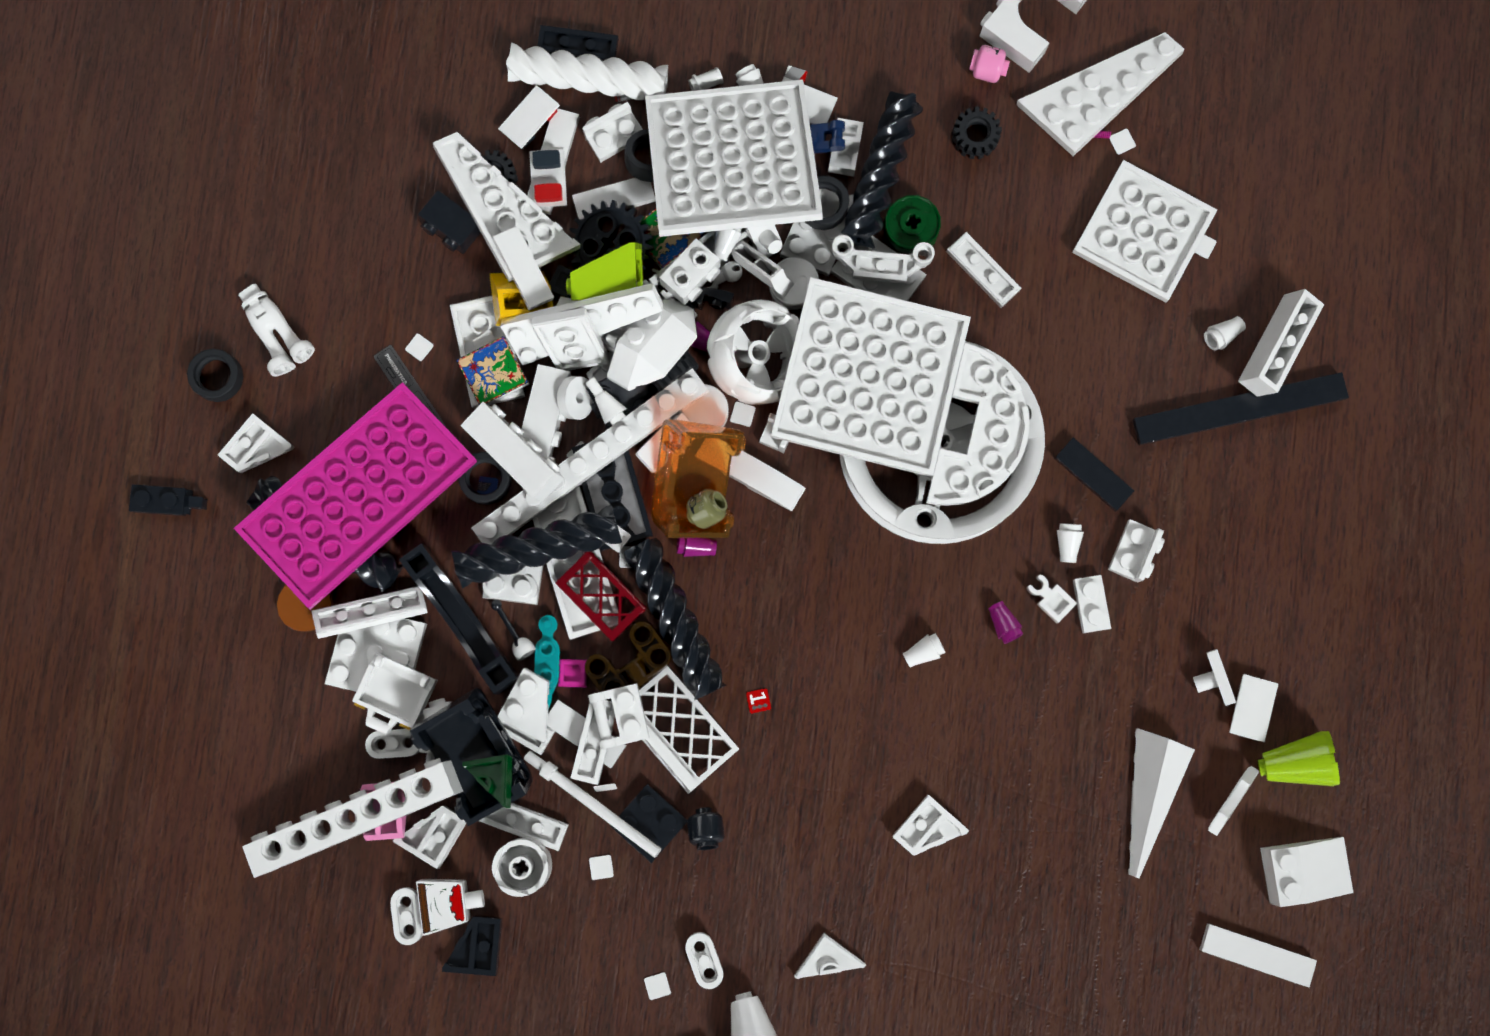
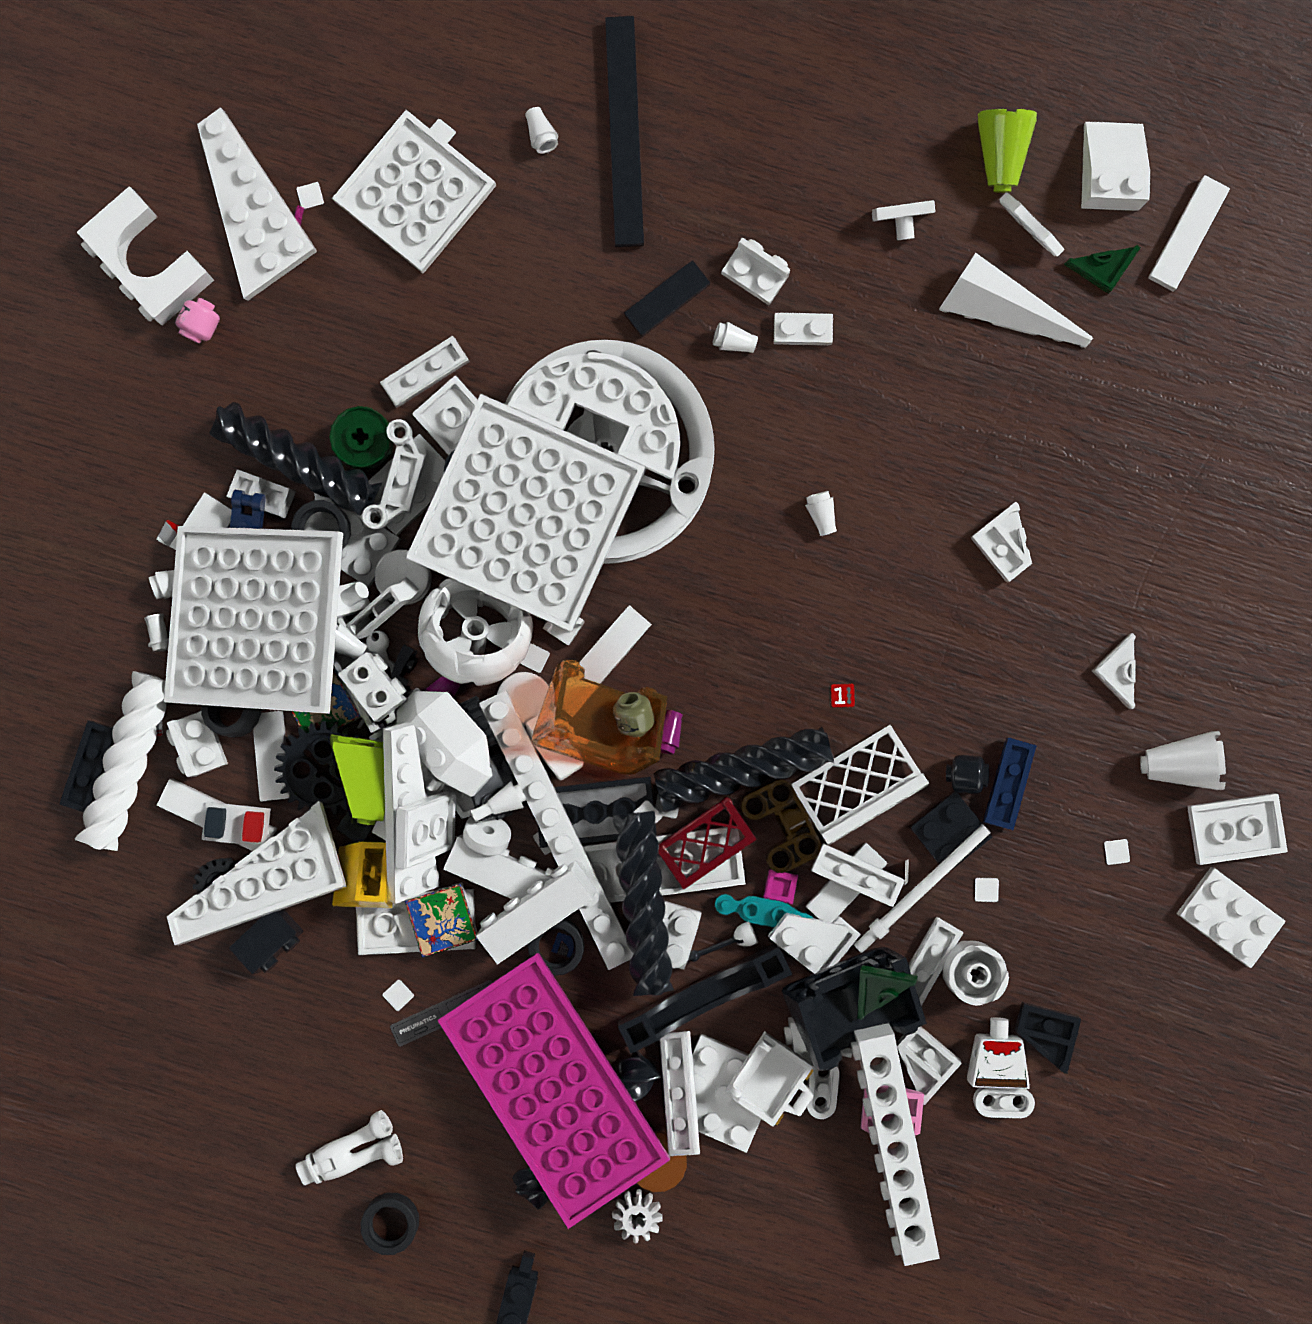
camera: 80 degrees left, 5 degrees up
white wing [218,413,294,473] -> none
white tile [493,226,554,311] -> none
white piece [498,85,560,149] -> none
white plate [588,683,650,750] -> none
white plate [685,932,723,989] -> none
black tyre [952,107,1002,159] -> none
magenta cone [988,601,1023,644] -> none
white plate [1026,575,1077,623] -> none
white piece [1229,674,1278,742] -> none
white brick [1238,289,1324,397] -> none
none -> white plate [412,375,478,455]
none -> white gear [612,1189,662,1244]
none -> dark blue plate [983,737,1037,830]
none -> dark green tile [1064,245,1141,294]

